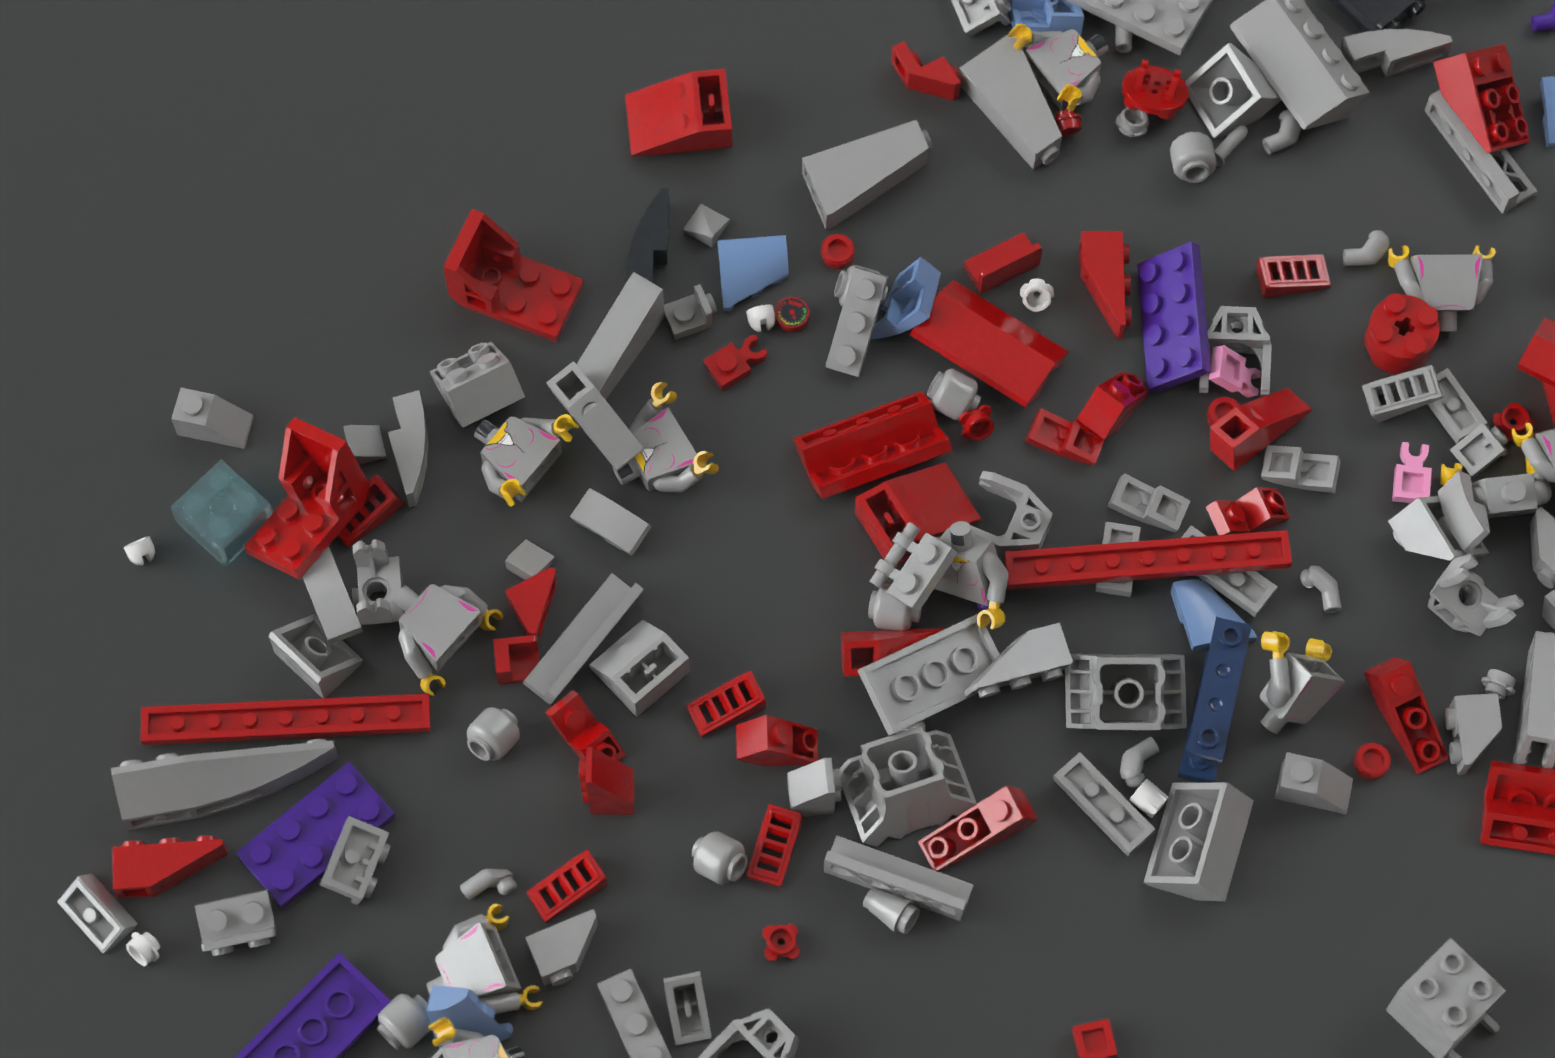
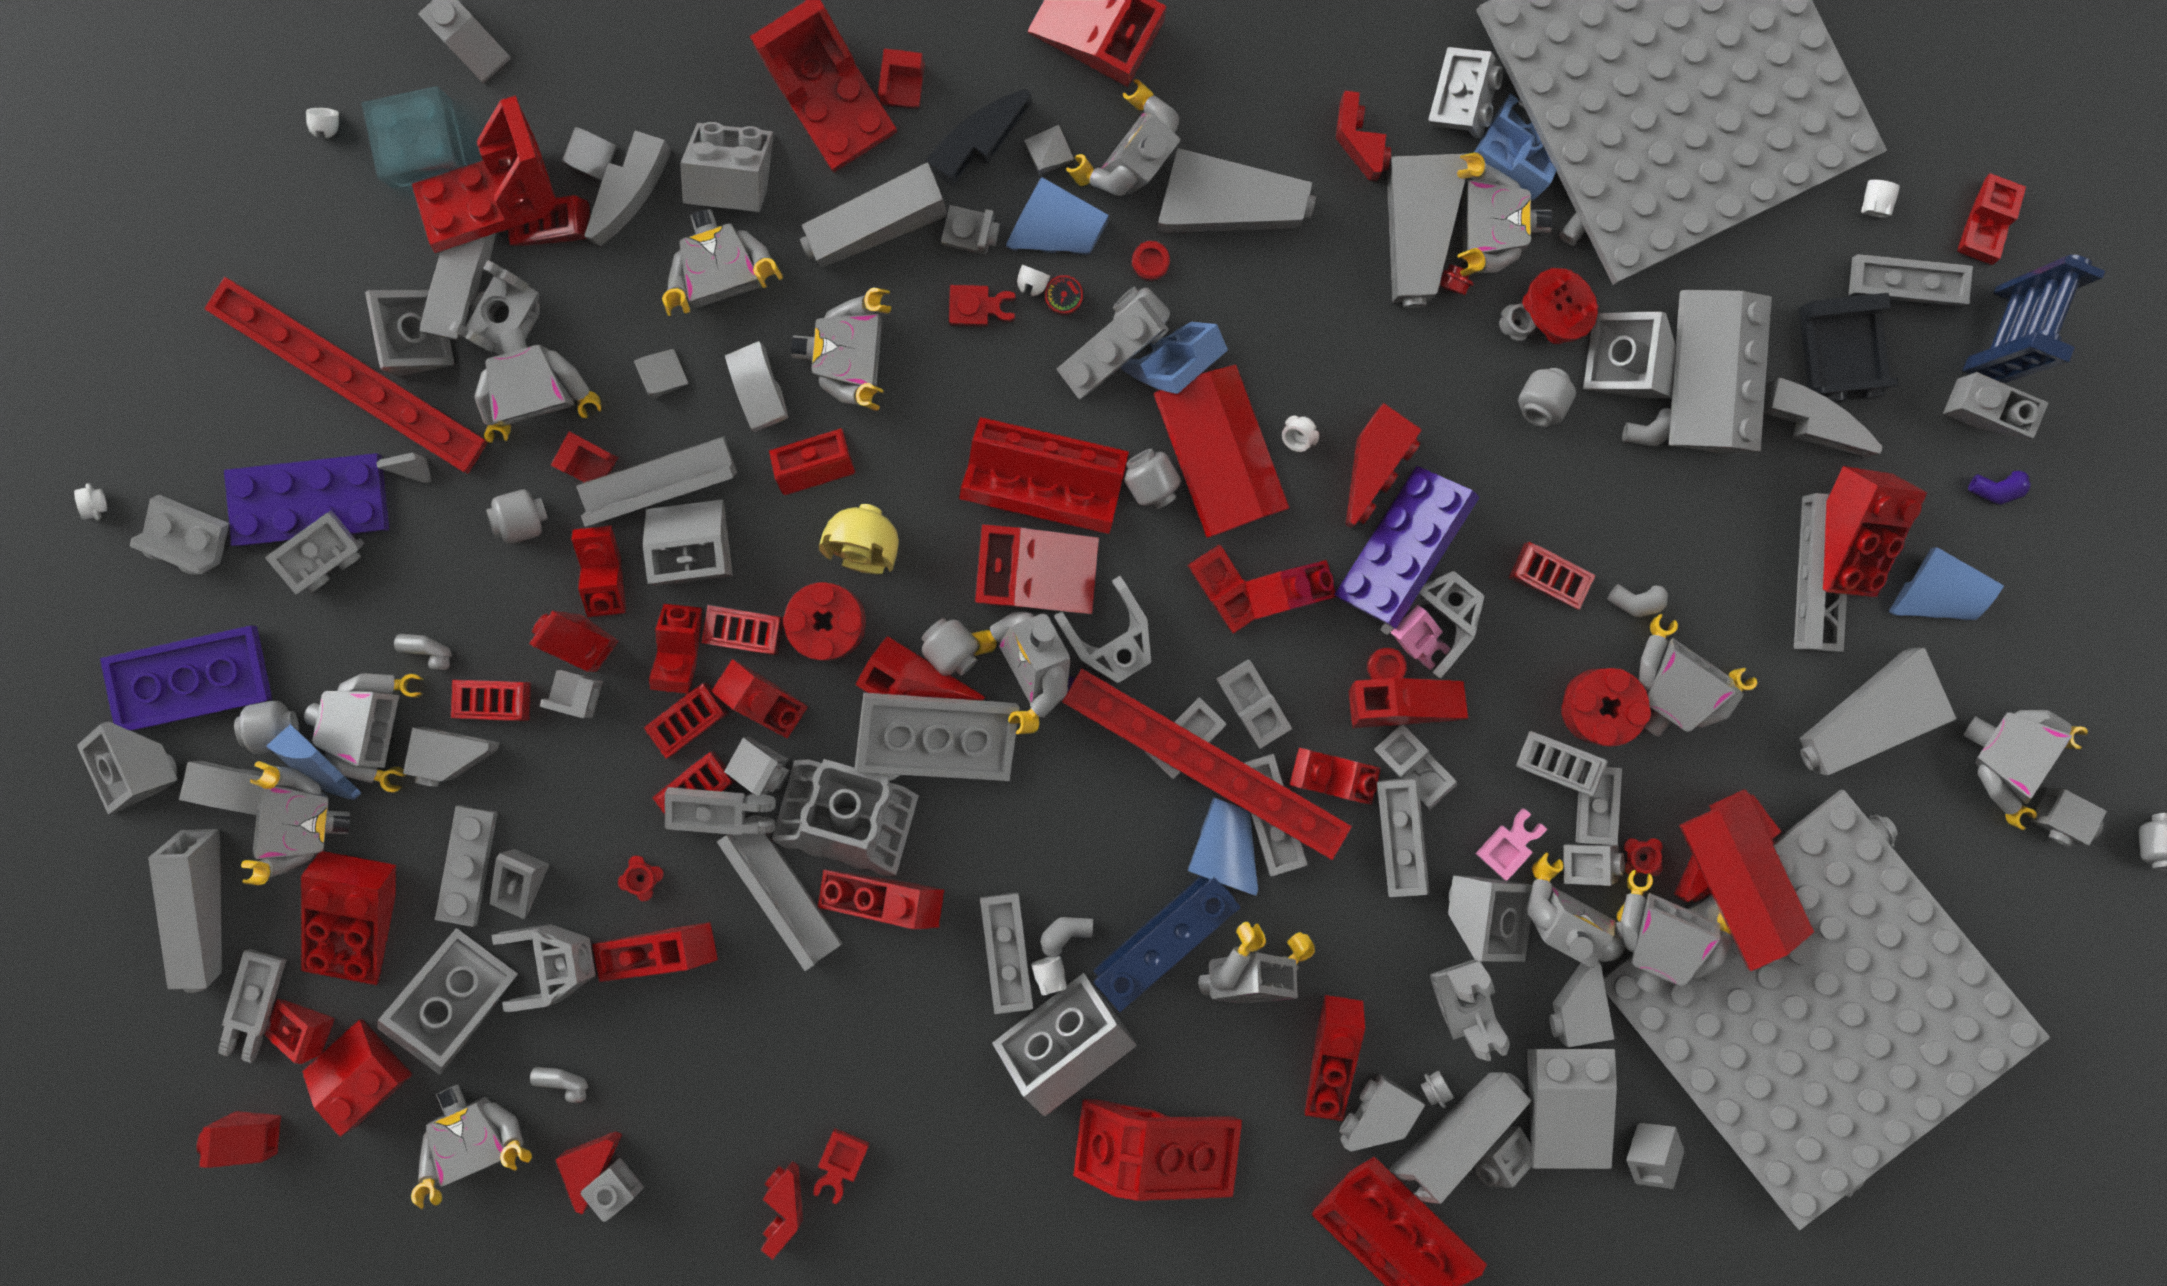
camera: 40 degrees right, 20 degrees up
light grey slope [57,874,137,954] -> none
light grey wedge [111,739,338,831] -> none
red slope [113,835,228,899] -> none
red slope [505,567,558,643] -> none
light grey slope [546,361,645,472] -> none
light grey head [691,831,748,885] -> none
light grey cone [863,887,920,934] -> none
light grey plate [869,522,958,612] -> none
red plate [959,405,994,441] -> none
red panel [964,232,1042,294] -> none
light grey slope [964,623,1073,699] -> none
light grey slope [1065,654,1187,730] -> none
light grey piece [1214,125,1248,167] -> none
light grey slope [1275,752,1353,814] -> none
light grey arm [1300,565,1342,614] -> none
red tile [1353,742,1391,780] -> none
light grey slope [1438,471,1490,553] -> none
none -> light grey slope [376,452,432,483]
none -> light grey panel [540,670,603,719]
none -> red slope [592,922,718,982]
none -> red slope [644,683,729,759]
none -> red slope [649,604,702,694]
none -> light grey hinge [665,787,776,835]
none -> red slope [769,428,855,495]
none -> red brick [783,582,866,661]
none -> light yellow cylinder [819,504,899,574]
none -> red panel [878,48,925,109]
none -> light grey torso [1066,79,1181,196]
none -> red bracket [1073,1099,1242,1201]
none -> light grey plate [1377,777,1430,897]

